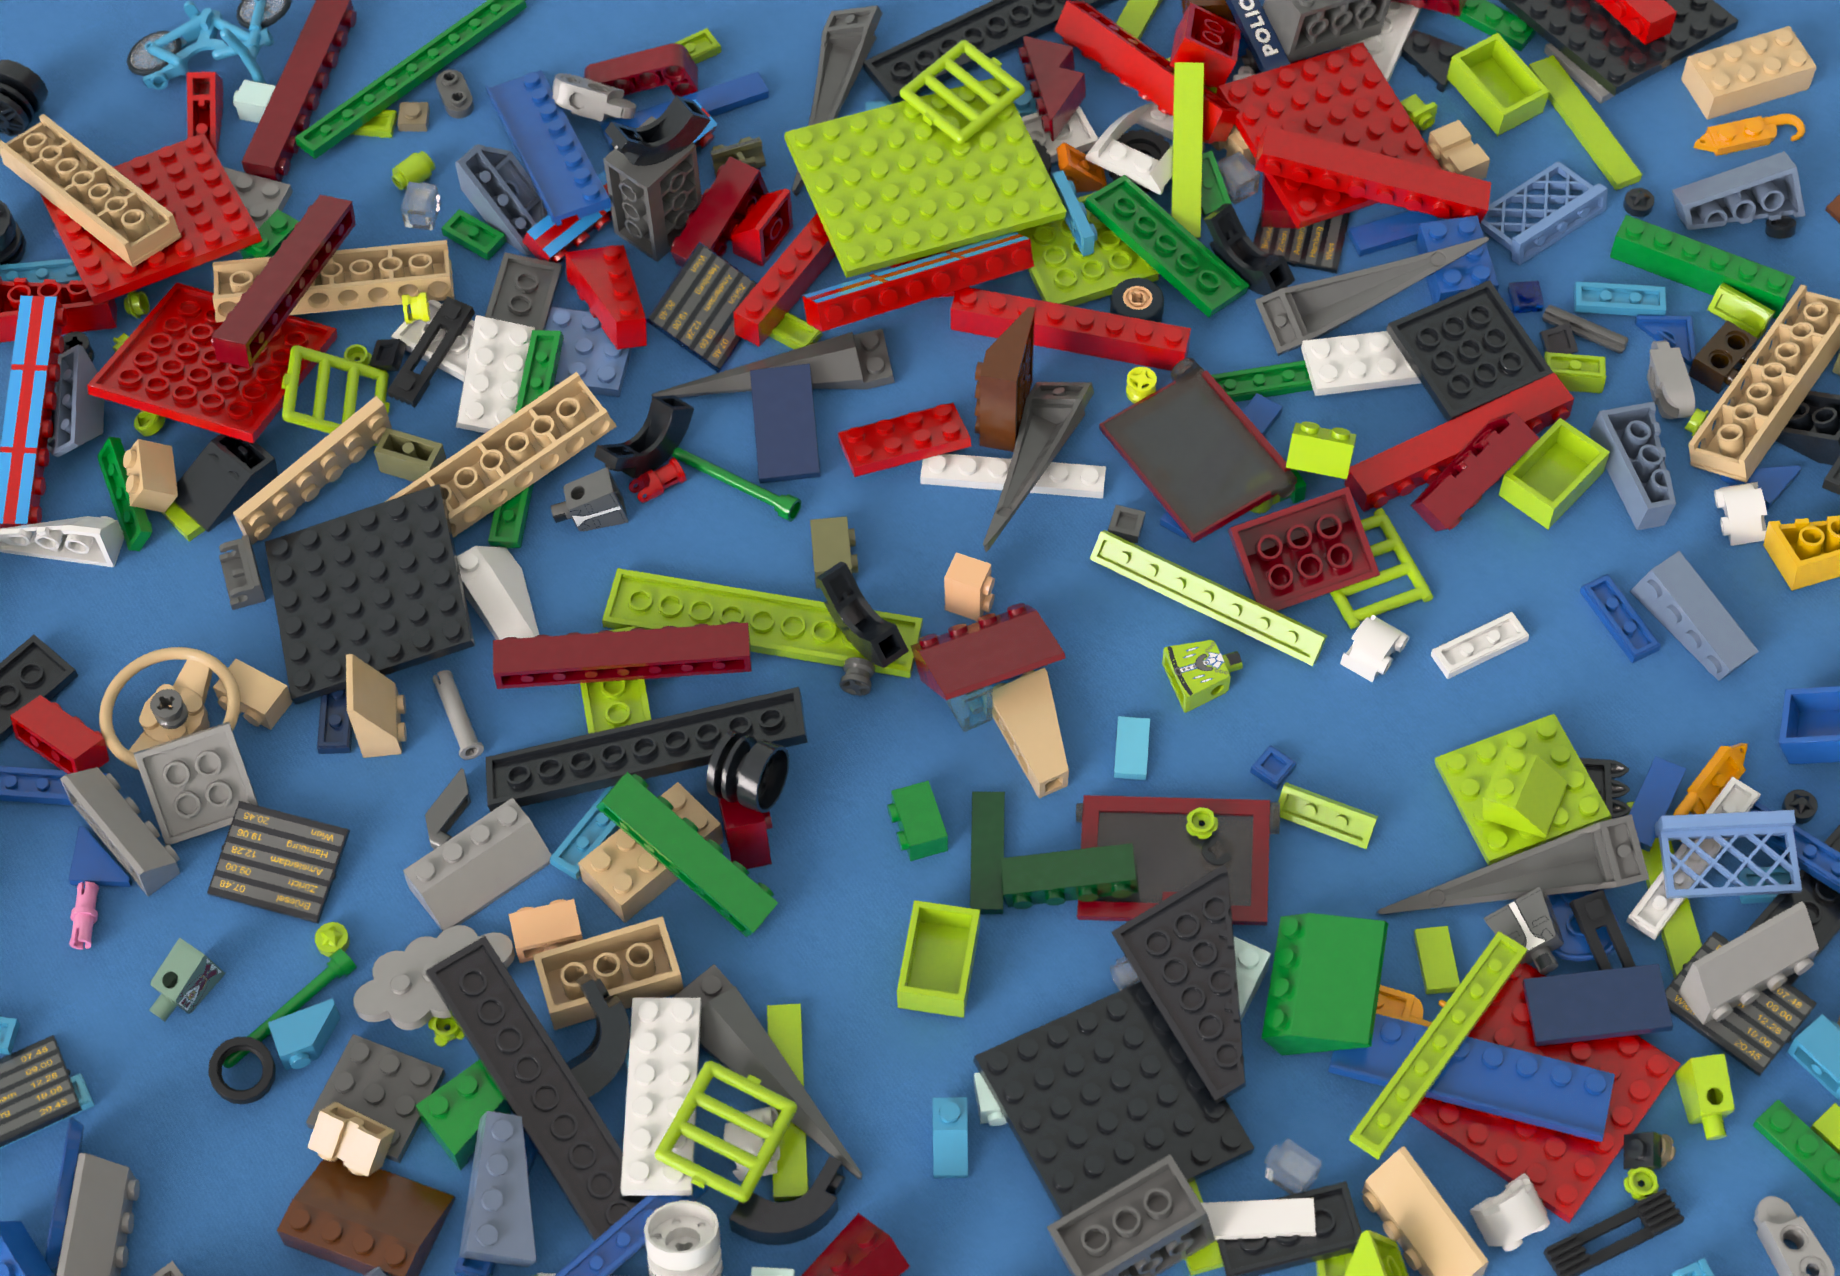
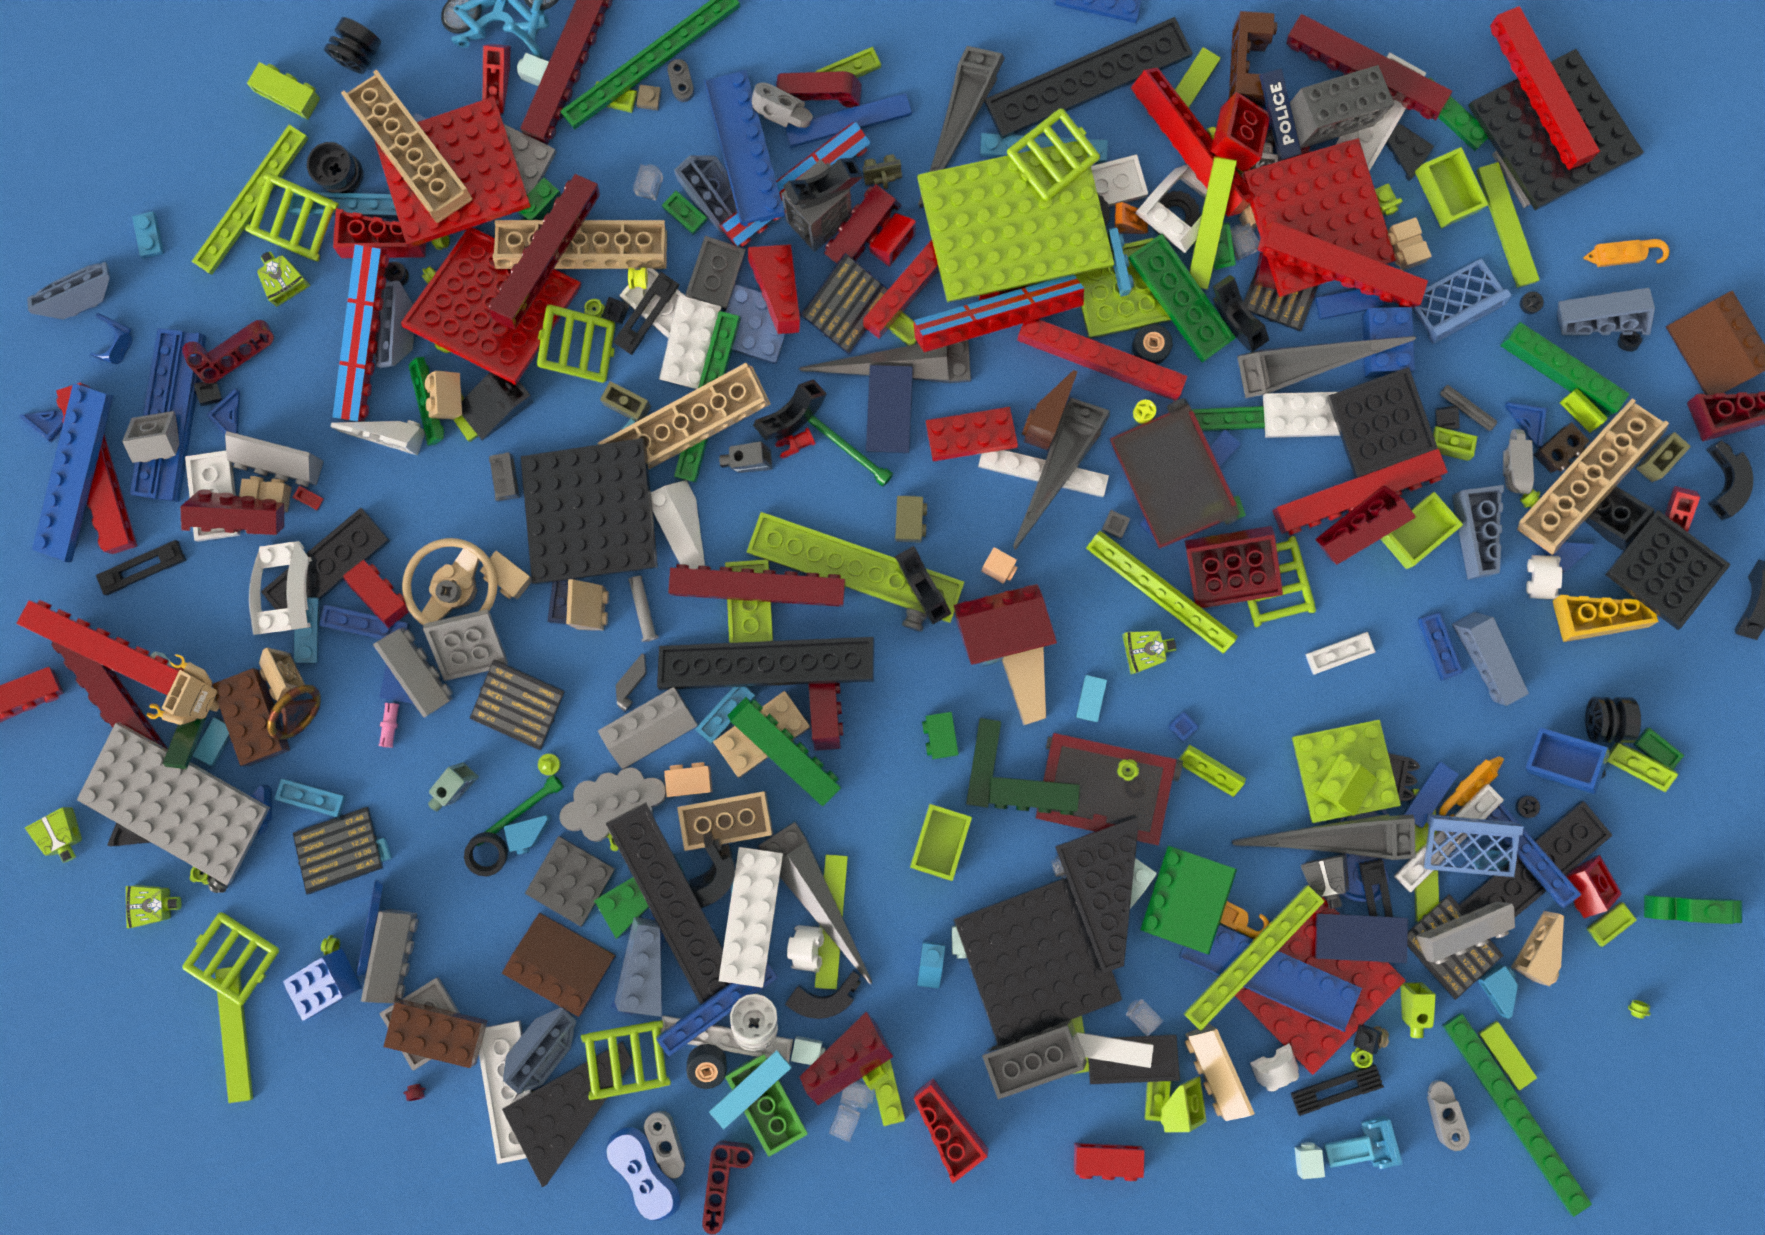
camera: 10 degrees right, 25 degrees up
tan plate [233,396,392,545] -> none
brick [307,1102,395,1177] -> none
lime brick [392,151,435,192] -> none
lime bar [655,1061,797,1203] -> none
black wheel [706,730,789,813] -> none
dark red slope [1019,36,1086,142] -> none
slope [1286,421,1357,480] -> none
white cylinder [1340,615,1409,683] -> none
lime tile [1413,926,1460,995] -> none
clear blue plate [1508,281,1544,313] -> none
dark azure plate [1574,281,1666,316] -> none
tan brick [1681,26,1817,120] -> none

